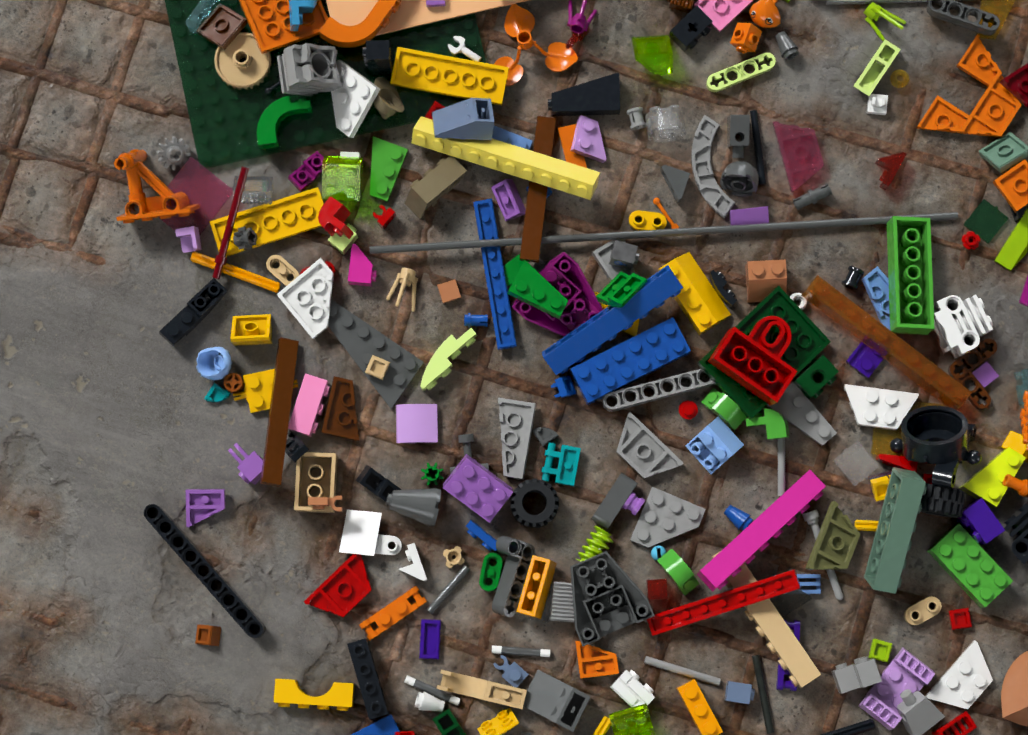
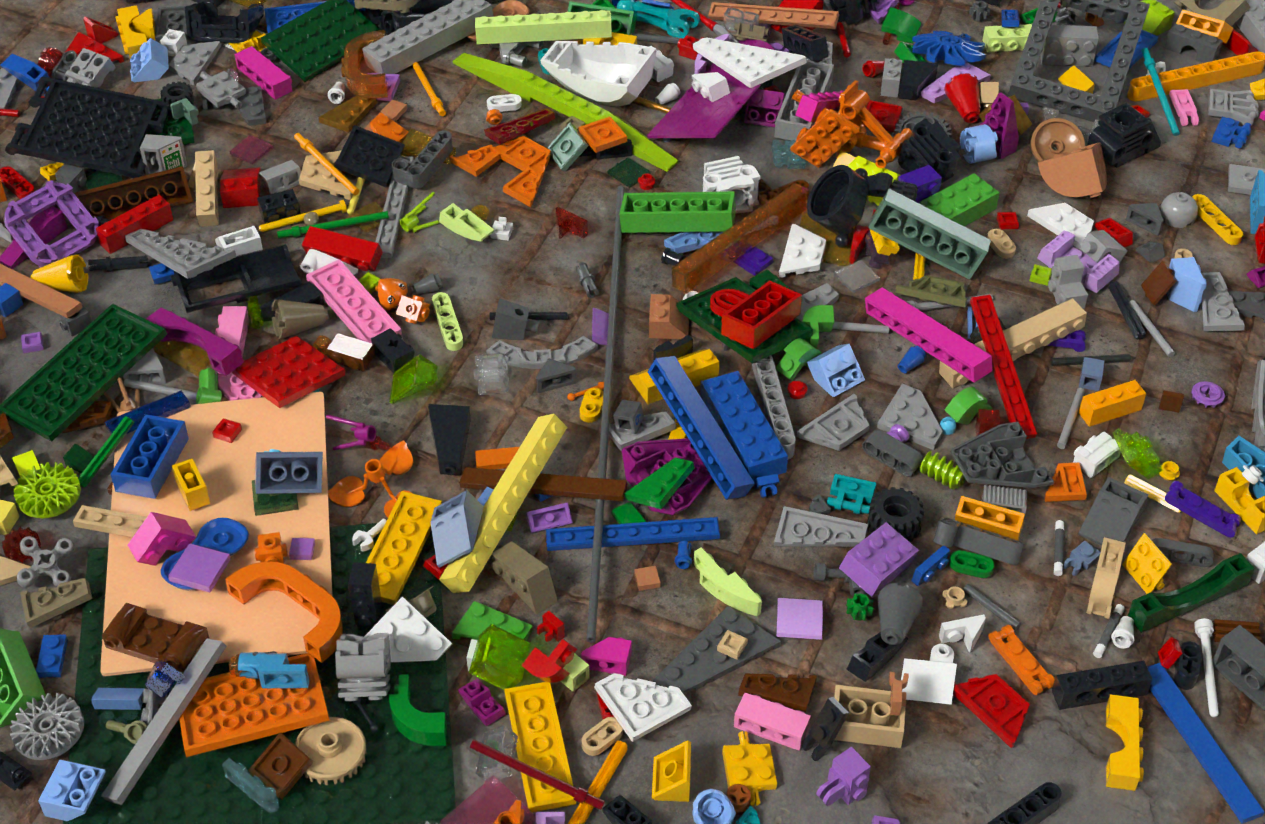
camera: 85 degrees left, 35 degrees down
dark grey gear [233,226,257,251] -> none
reddish brown tile [260,337,299,487] -> none
tan plant [386,268,418,312] -> none
dark purple tile [419,619,441,659] -> none
lavender wing [571,115,607,163] -> none
green slope [596,271,648,308] -> none
light grey bush [626,107,647,130] -> none
dark grey cylinder [720,161,759,197] -> none
clear pink wing [772,121,824,193] -> none
medium lavender tile [972,361,999,388] -> none

